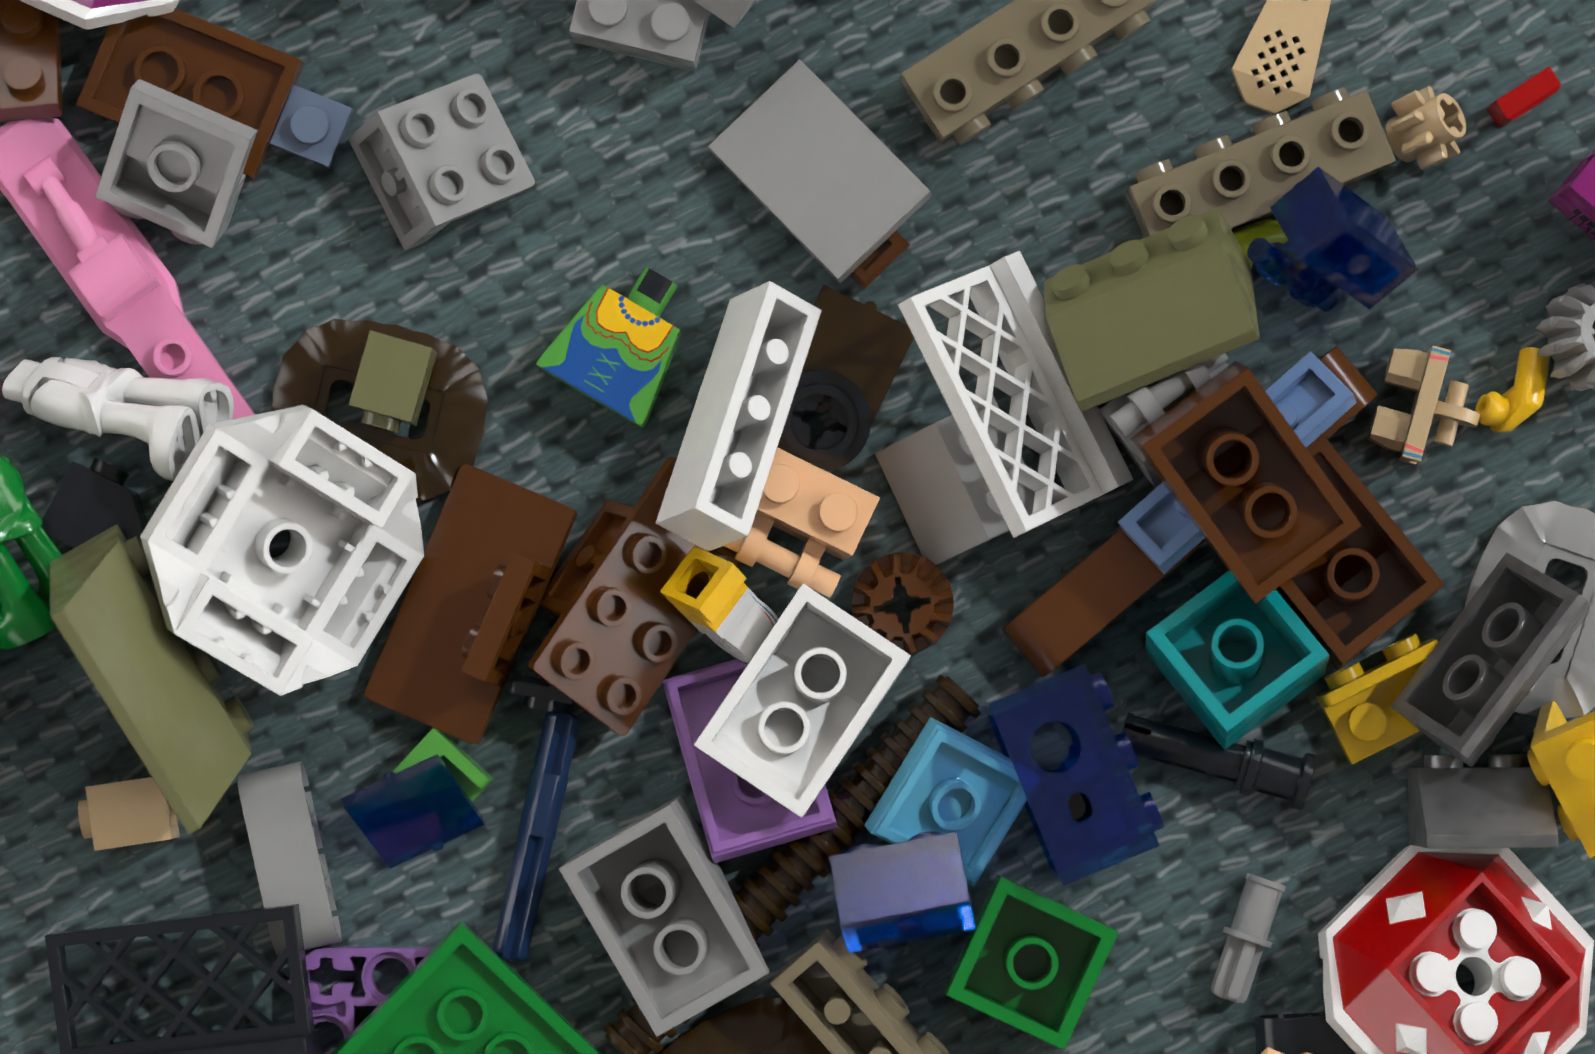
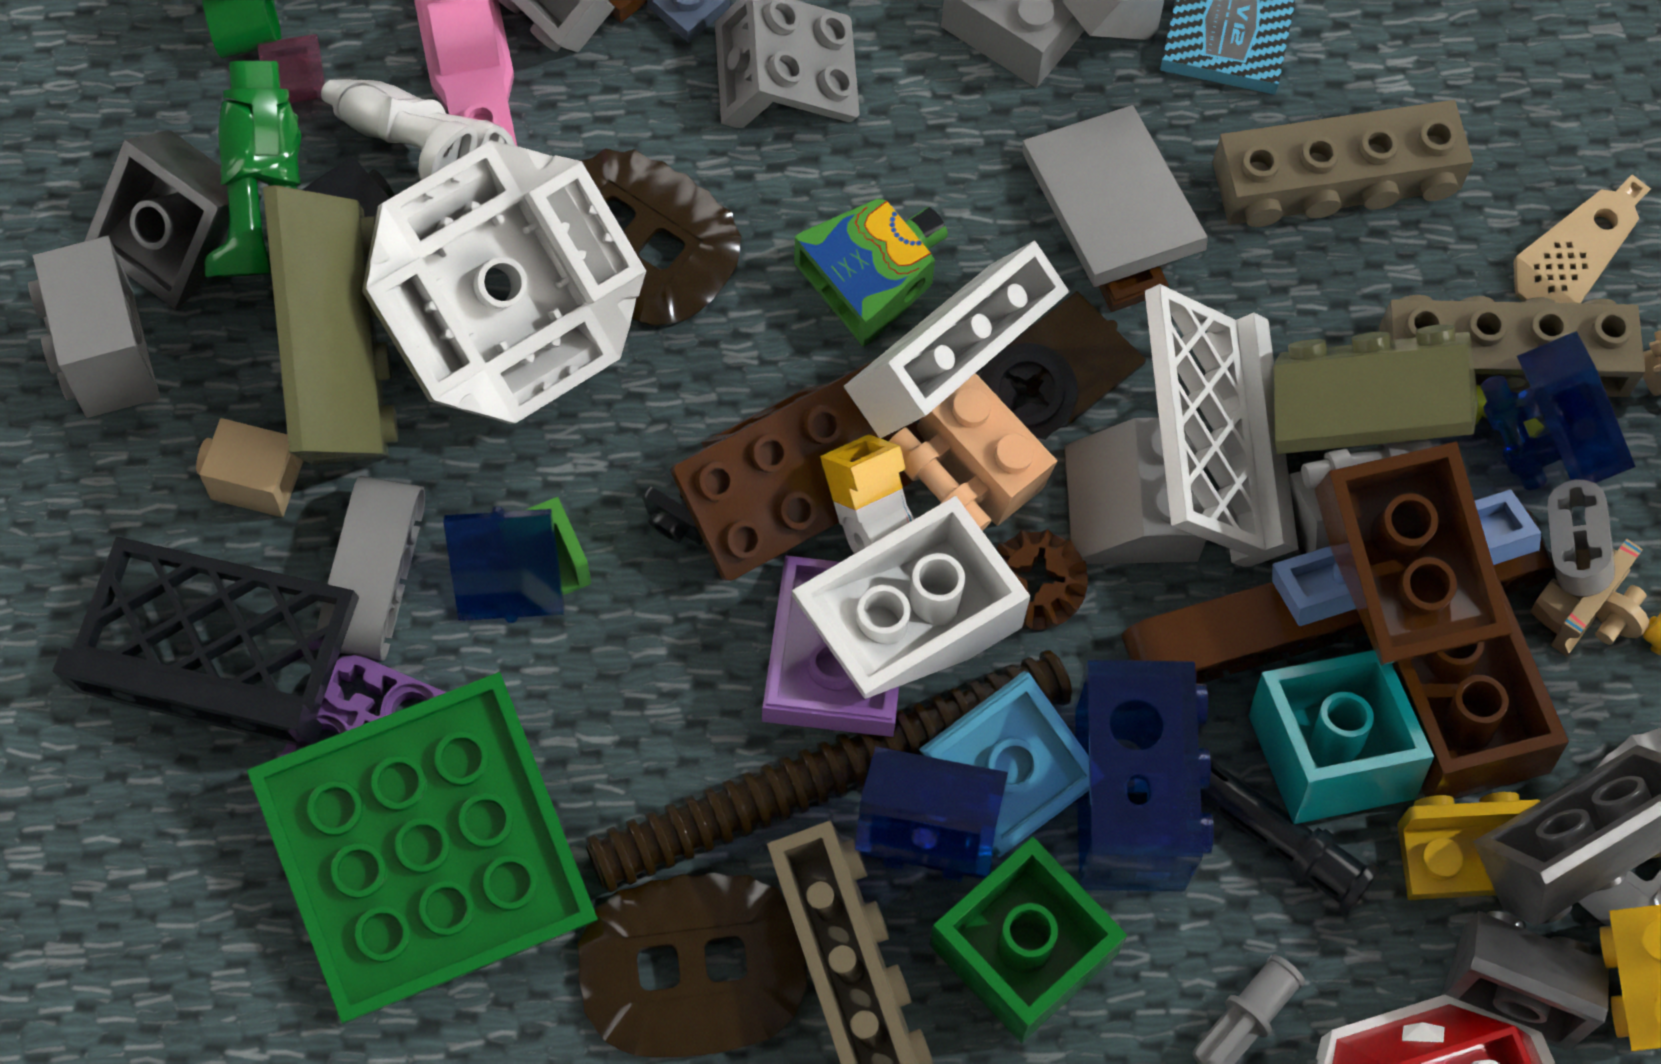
camera: 25 degrees right, 20 degrees down
olive brick [349,330,437,433] -> none
reddish brown bracket [364,464,577,745] -> none
dark blue axle [493,711,580,961] -> none
light grey slope [559,795,769,1037] -> none
none -> light grey beam [1547,480,1615,597]

